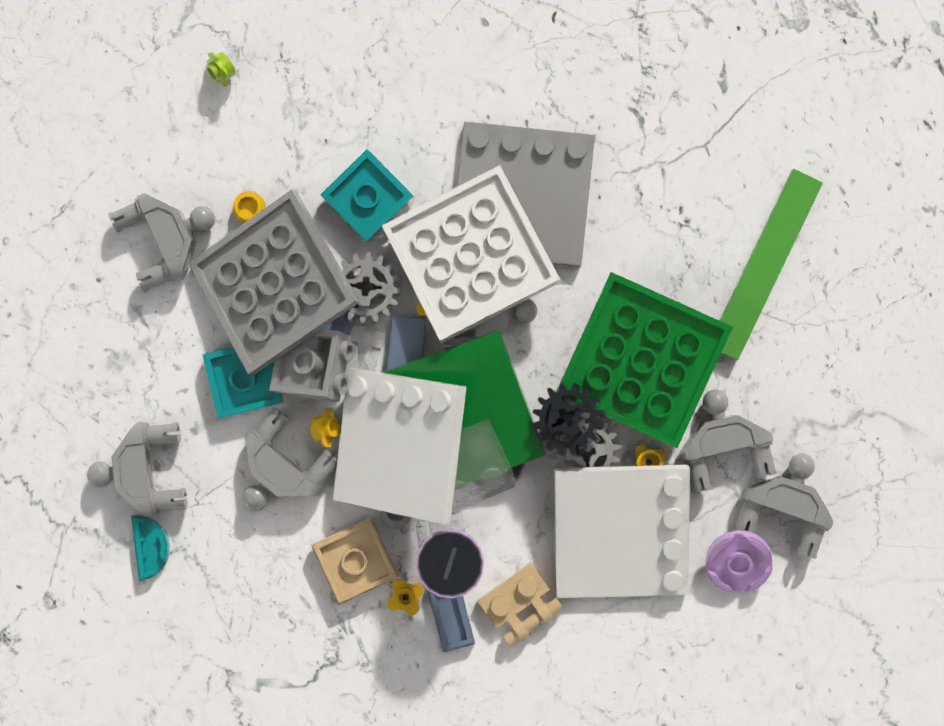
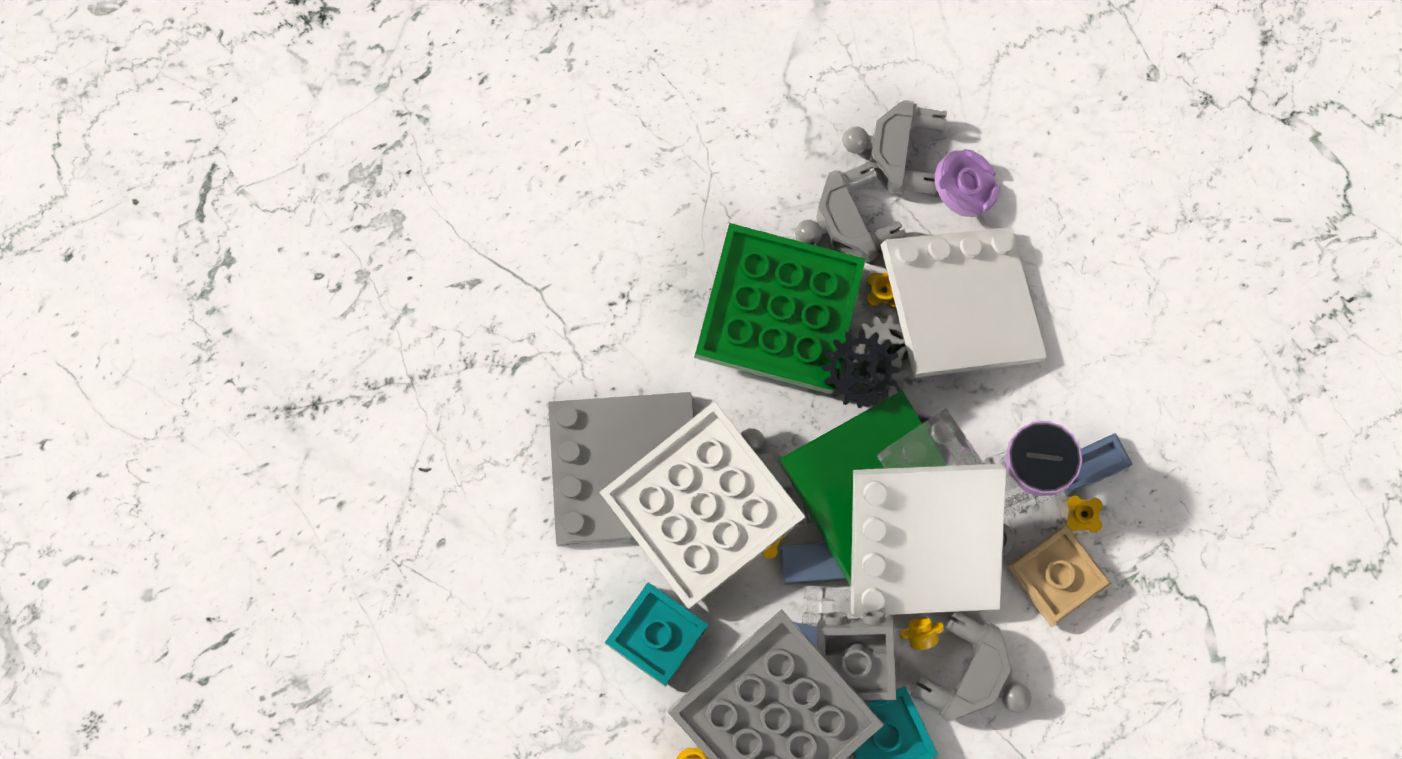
camera: 105 degrees left, 15 degrees down
light grey gear [341,252,401,325] -> none
tan plate [477,562,563,647] -> none
bright green tile [719,168,823,361] -> none

